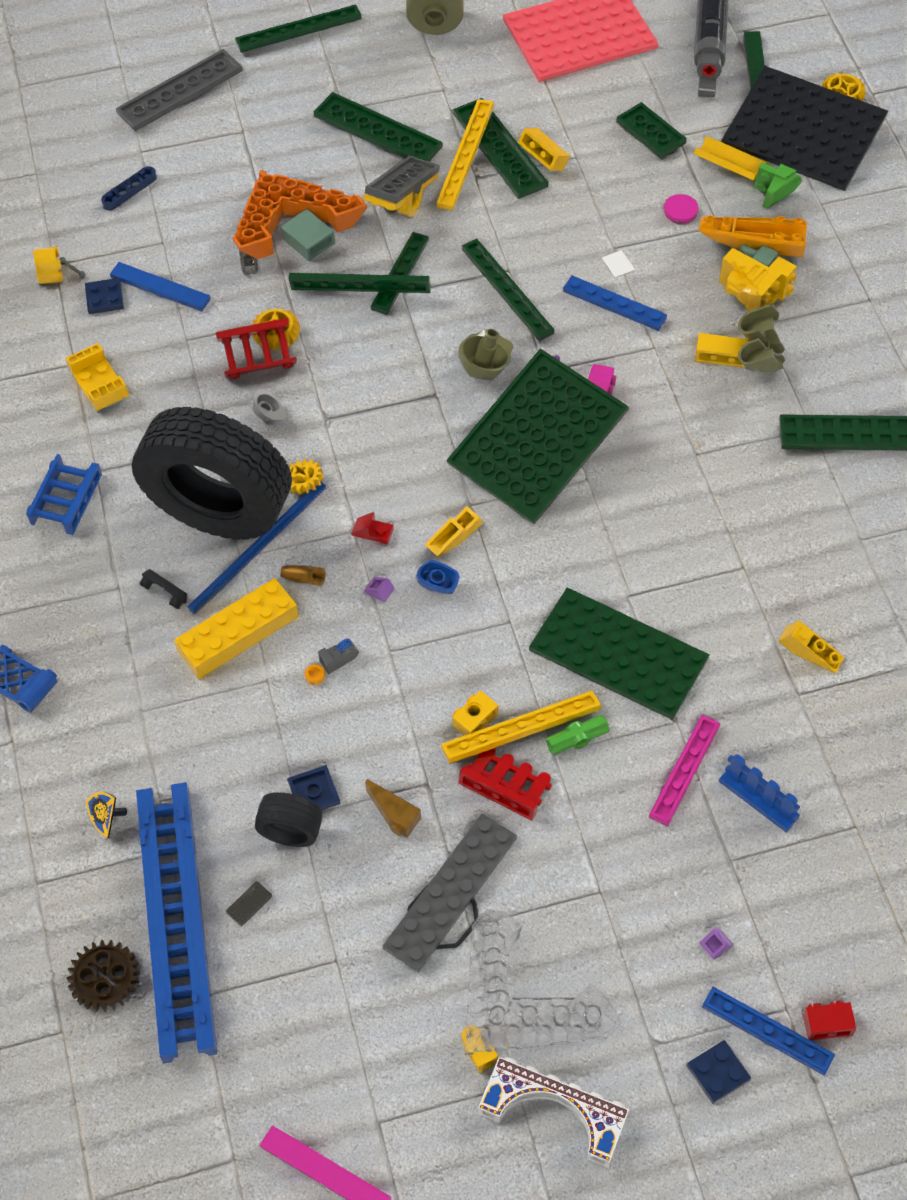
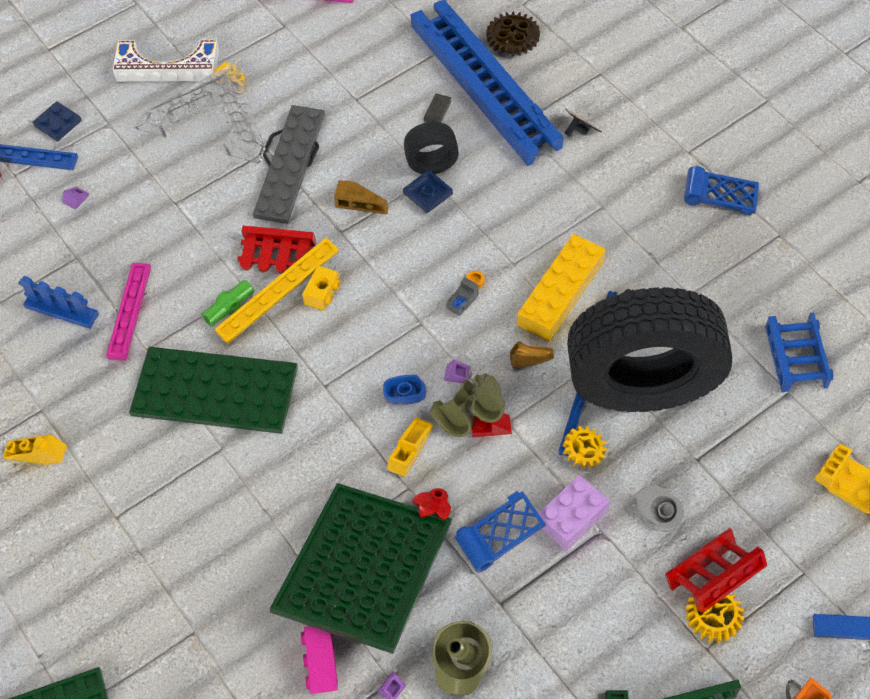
camera: 160 degrees right, 0 degrees up
none -> red plate [412,488,451,520]
none -> olive piece [430,373,505,437]
none -> blue piece [455,491,546,573]
none -> lavender brick [536,474,610,552]

